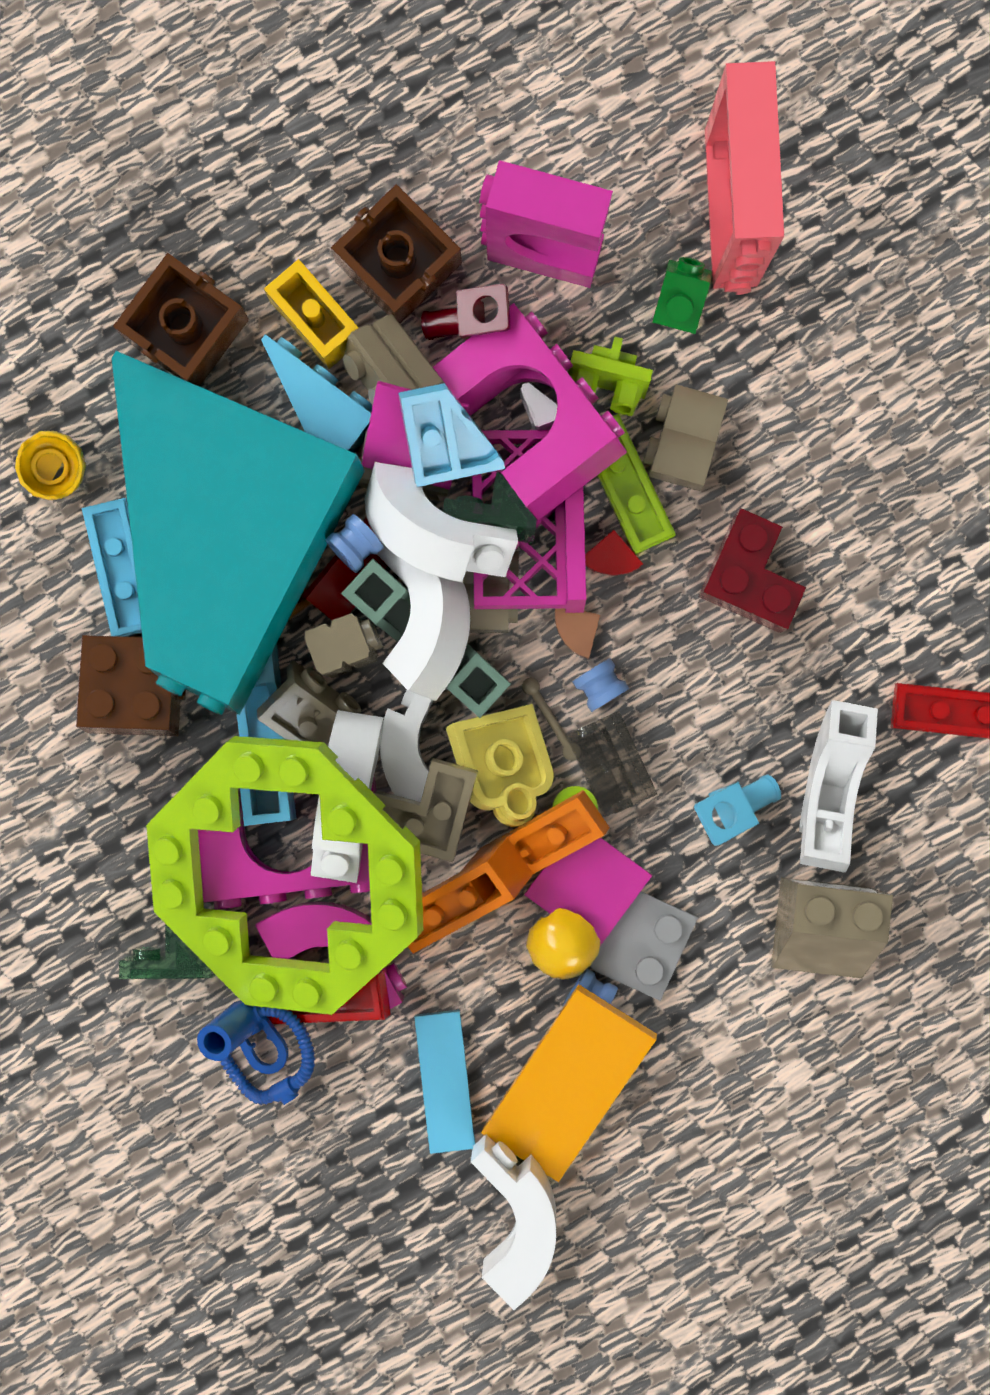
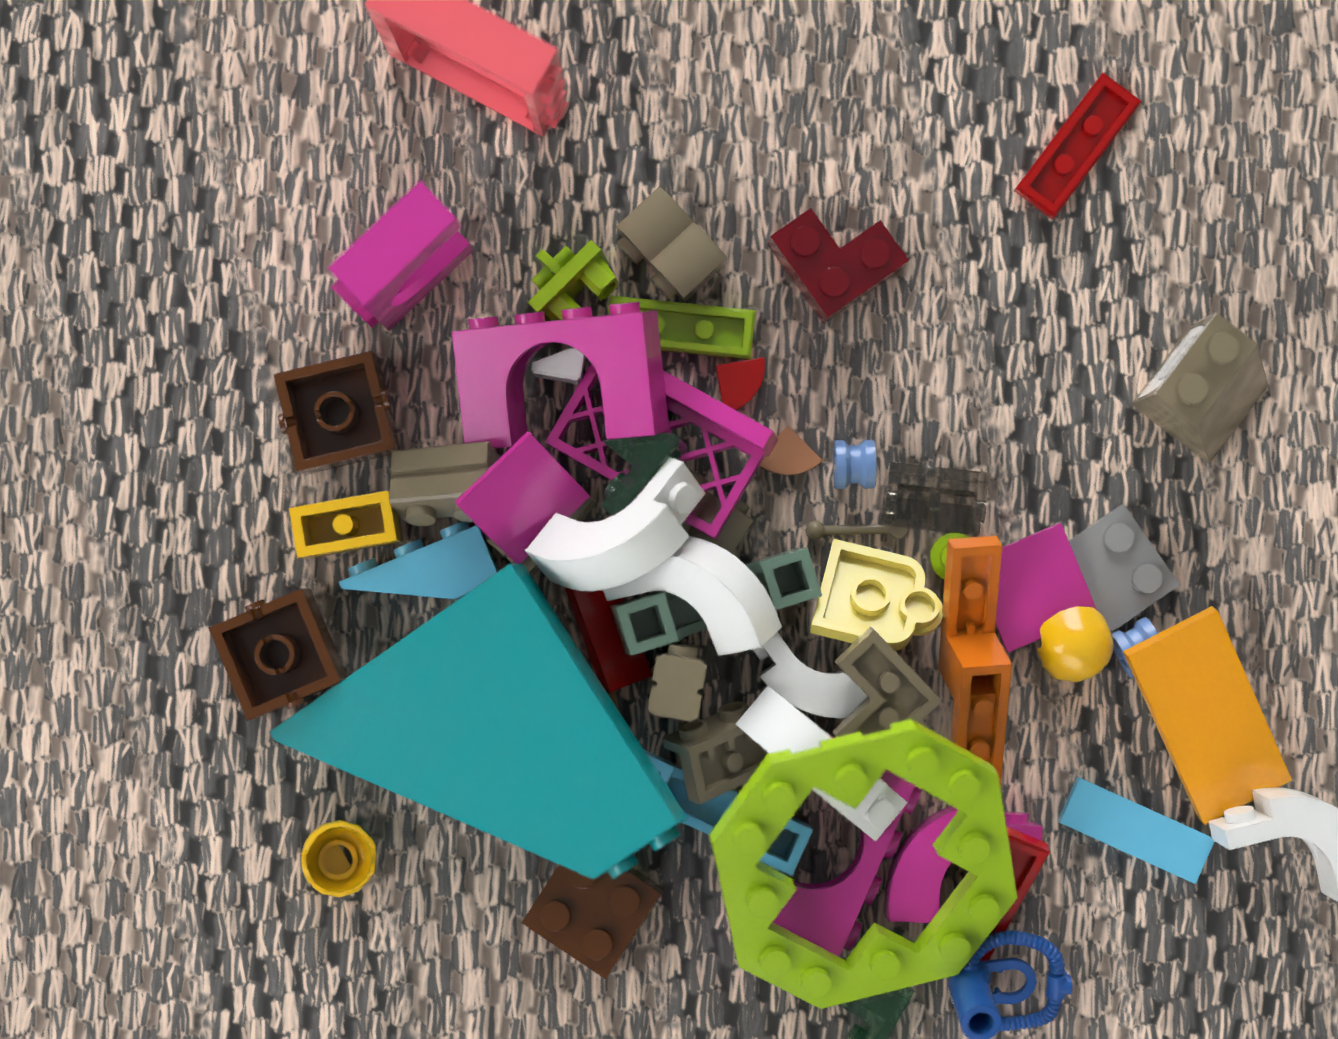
camera: 70 degrees left, 0 degrees up
medium azure tile [82,498,142,637] -> none
medium blue wheel [325,514,384,573] -> none
medium azure wing [398,383,505,487] -> none
bracket [421,284,511,340] -> none
green bracket [652,257,712,334] -> none
medium azure bracket [694,774,781,846] -> none
white arch [799,700,878,872] -> none

